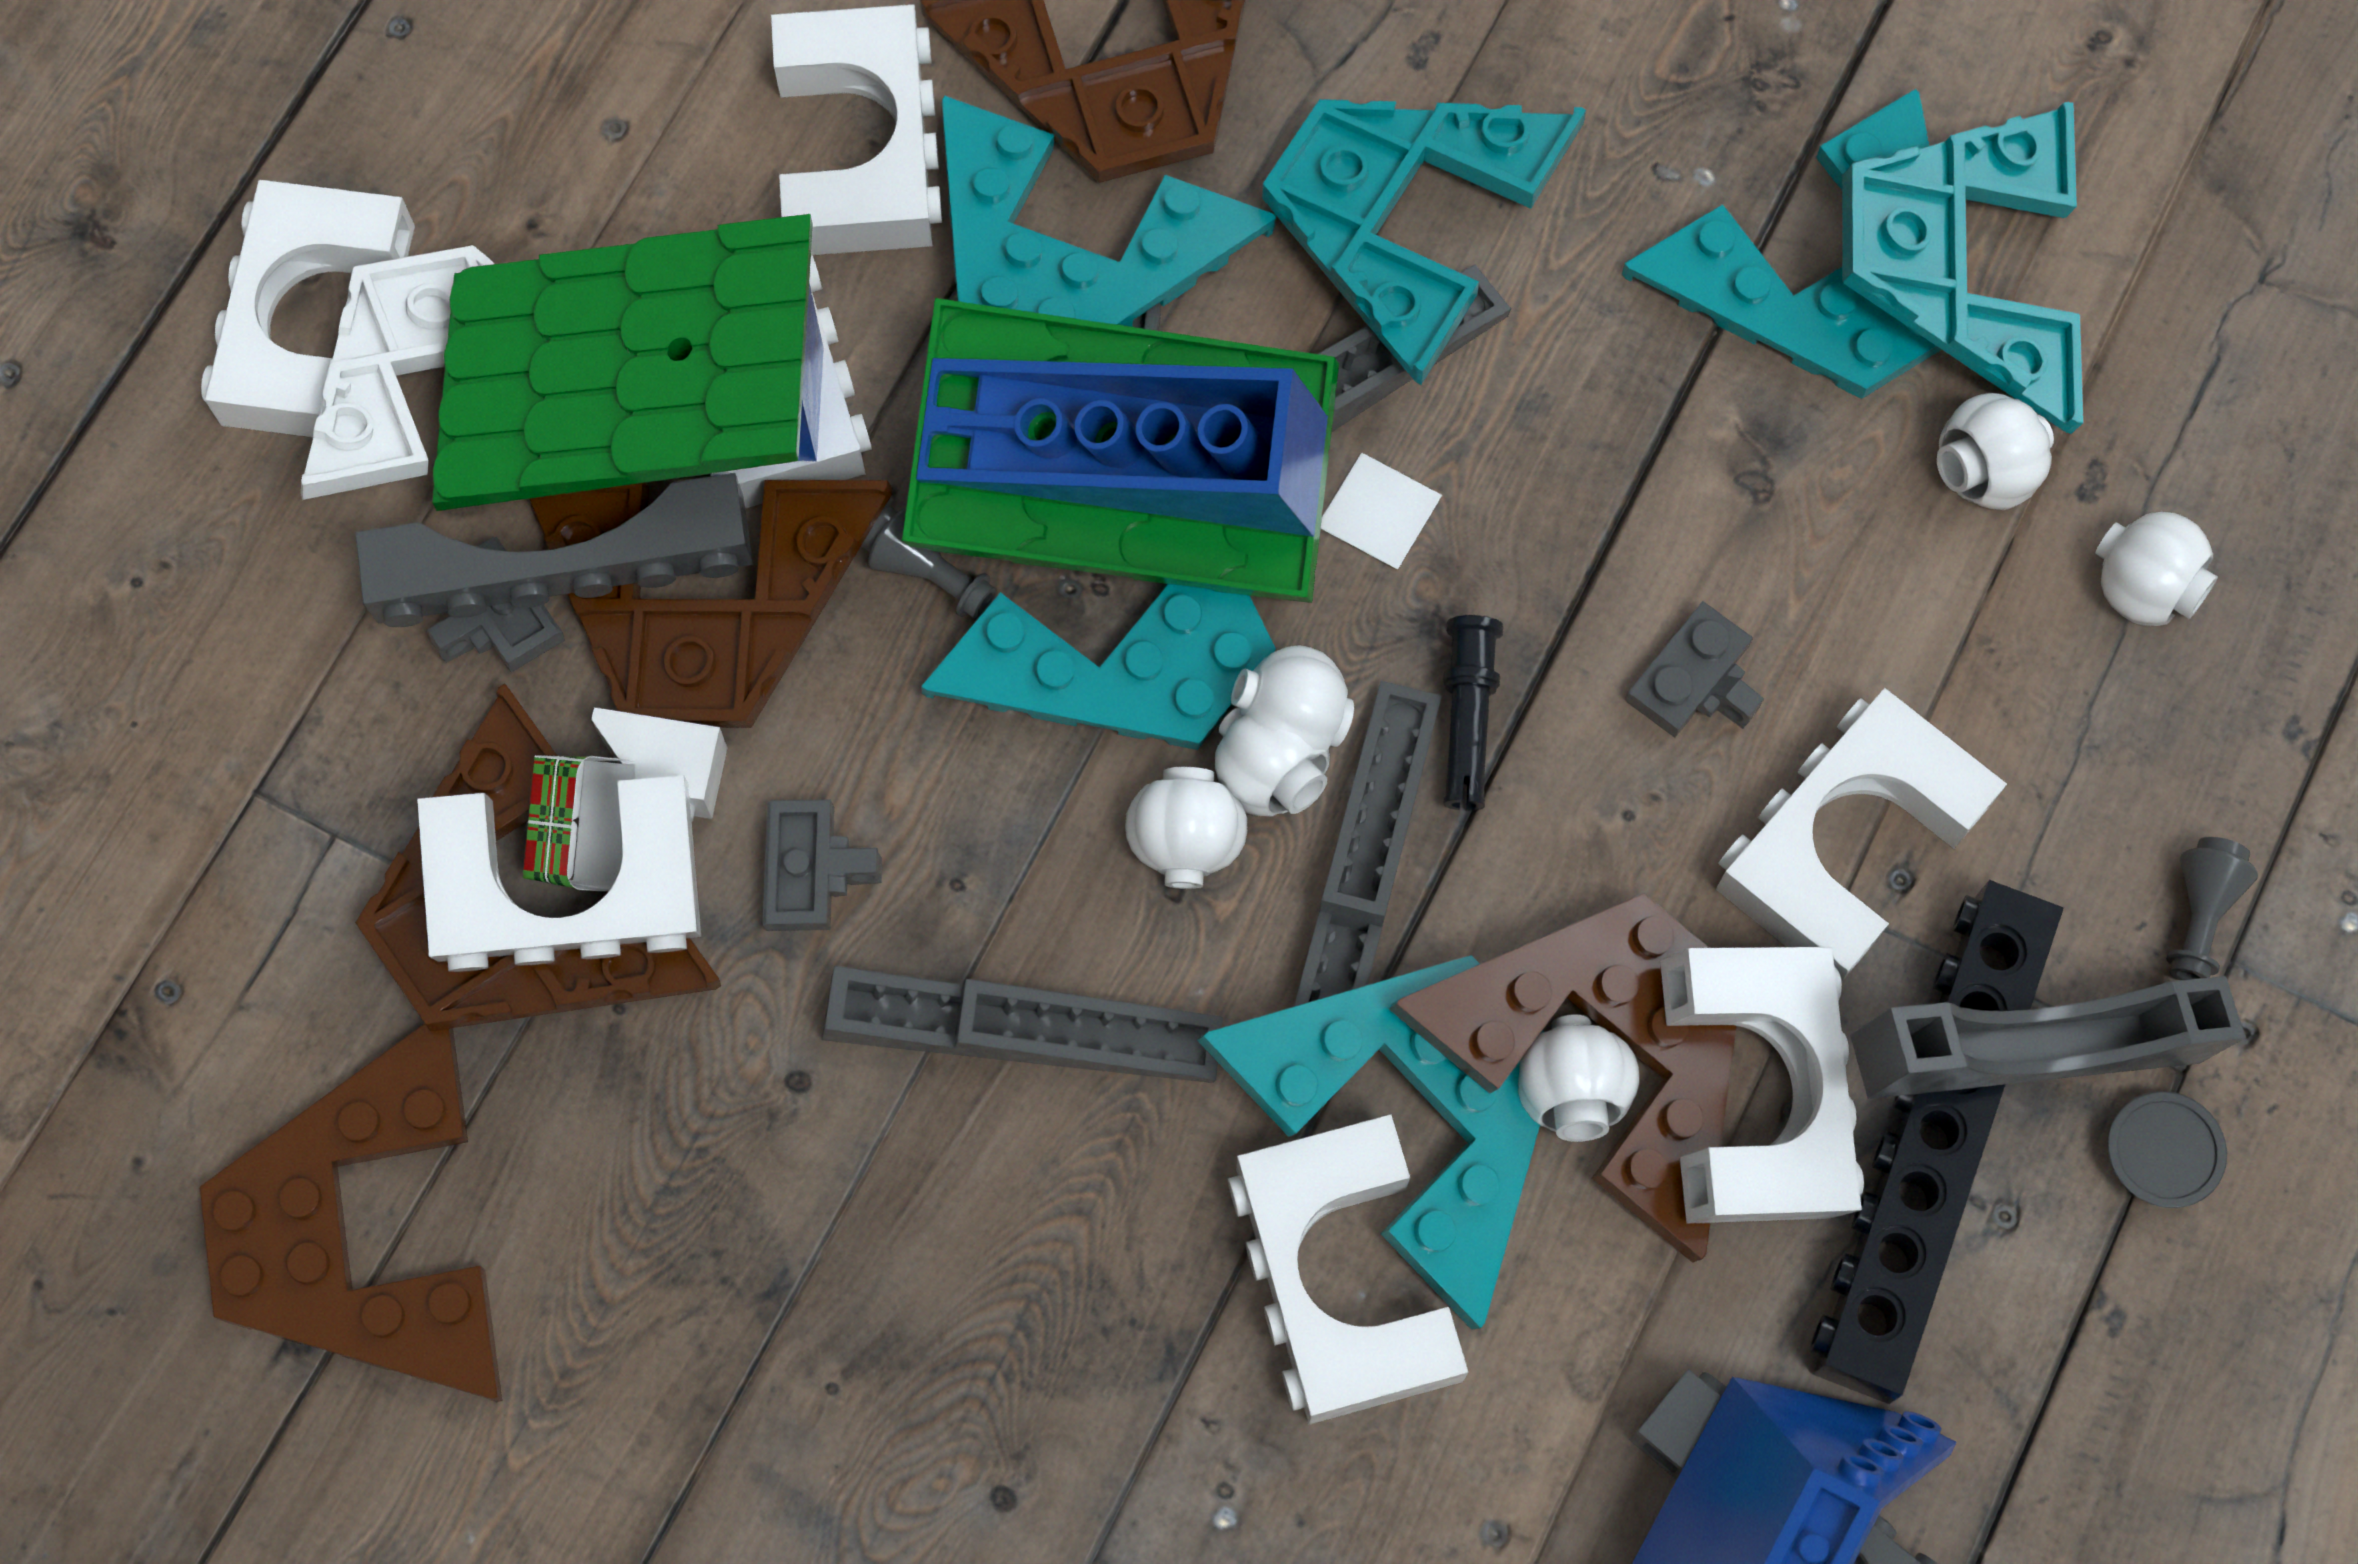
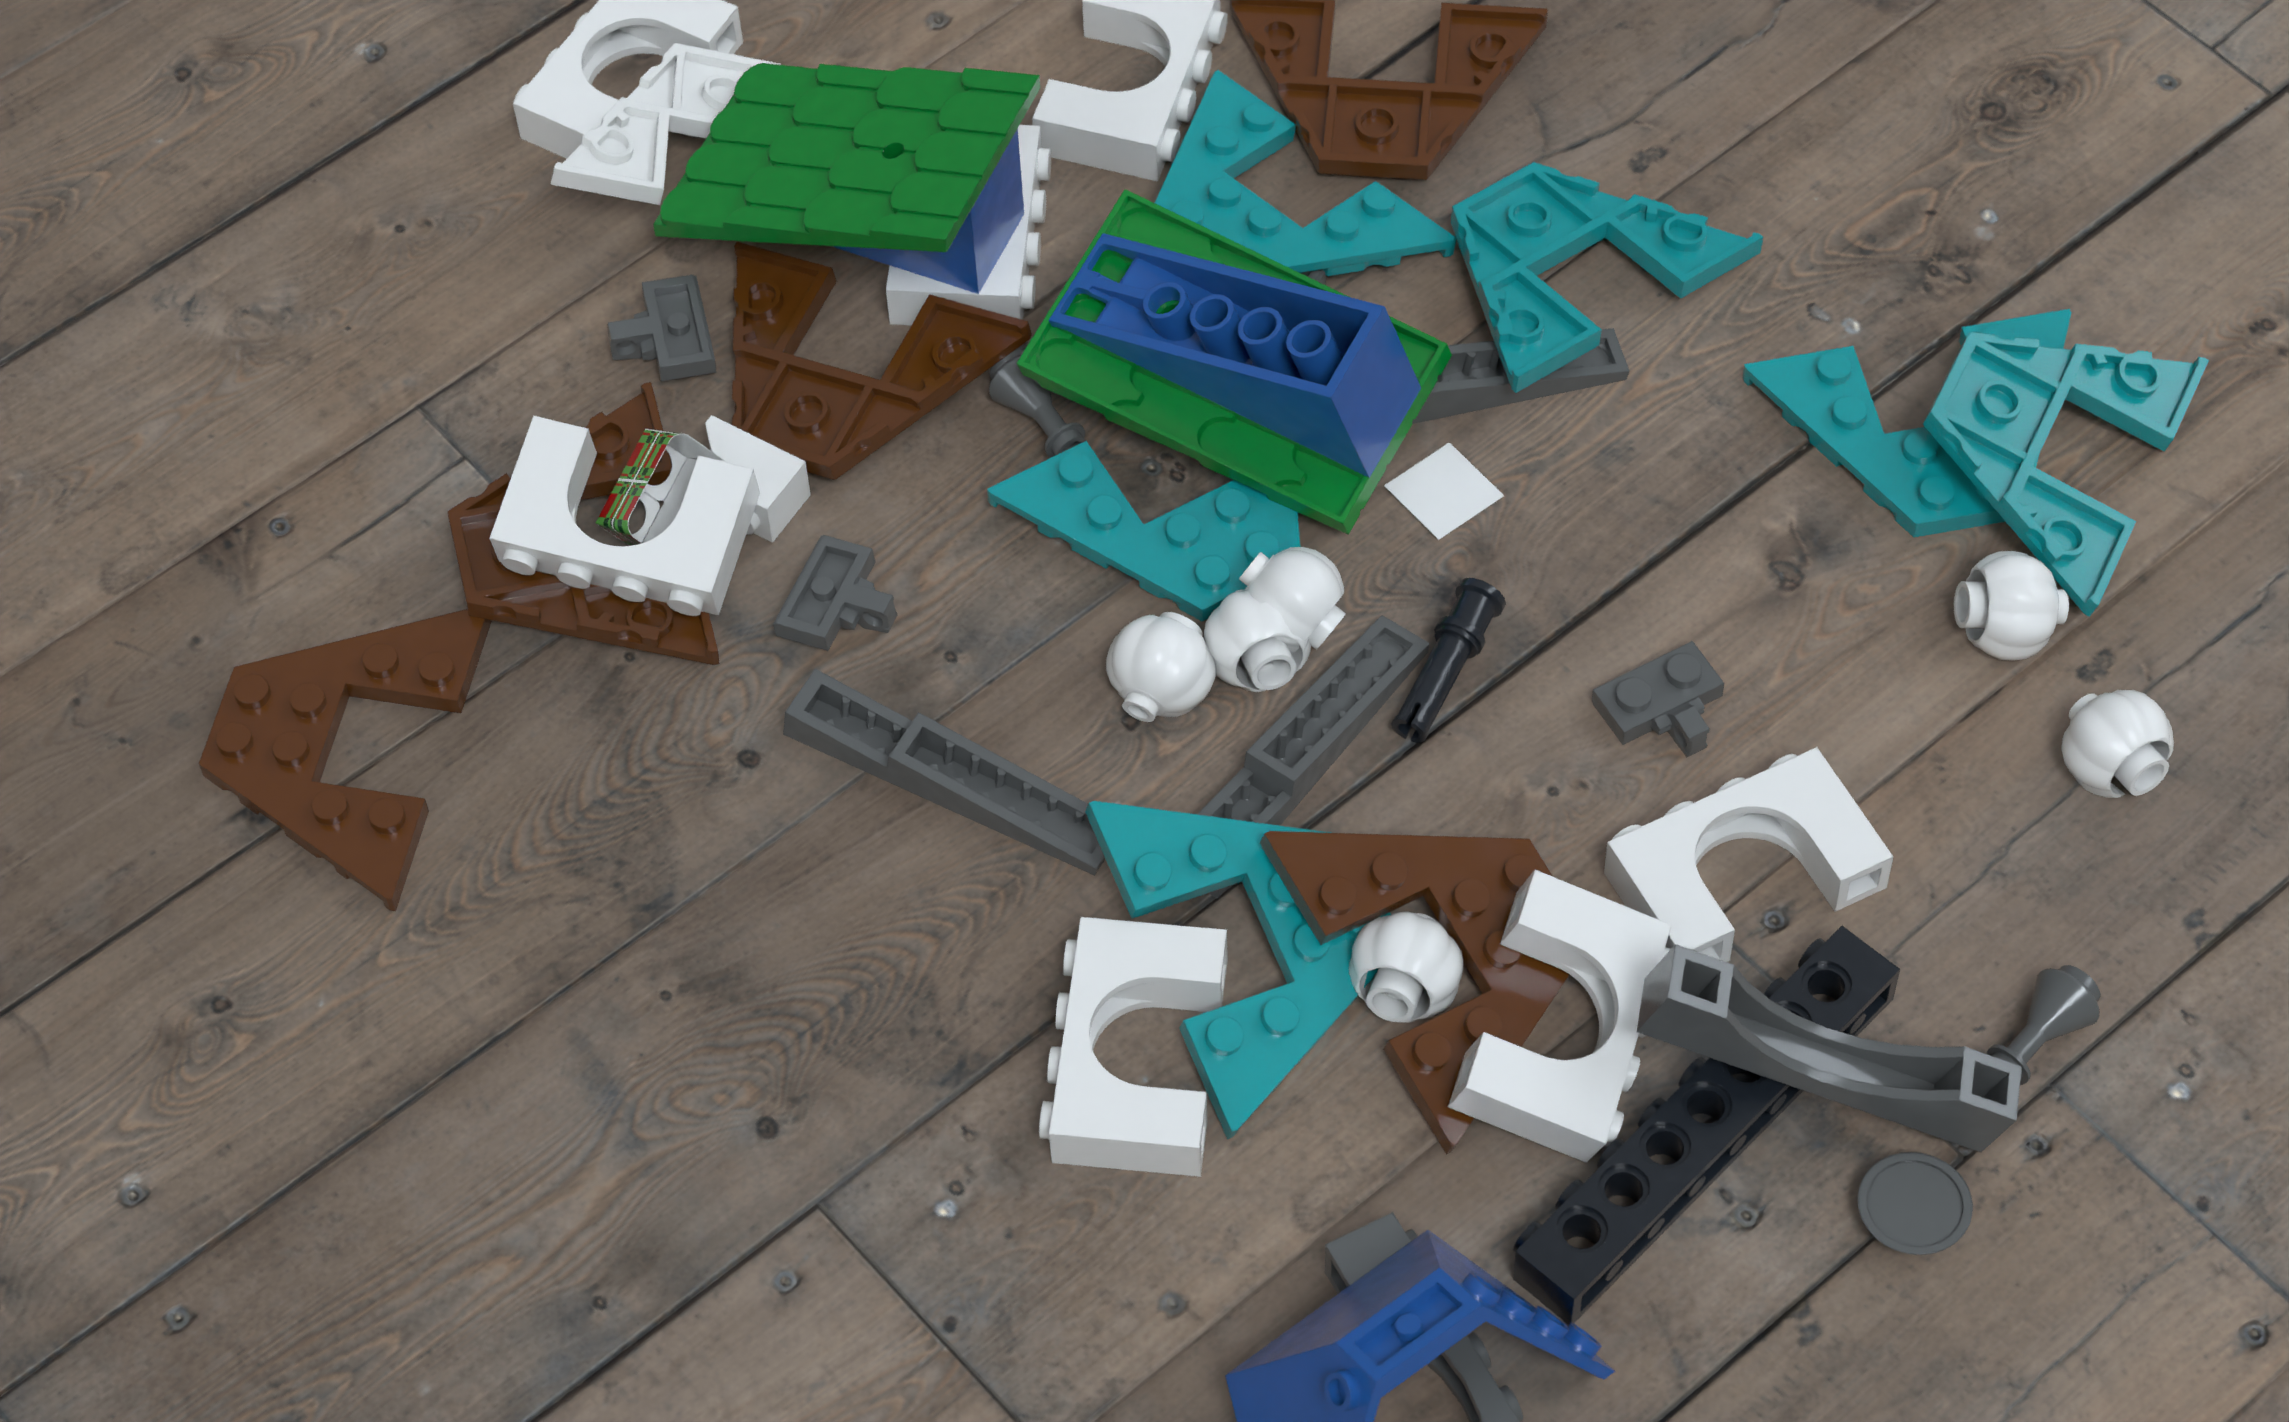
camera: 25 degrees right, 15 degrees down
dark grey arch [355,473,753,627] -> none

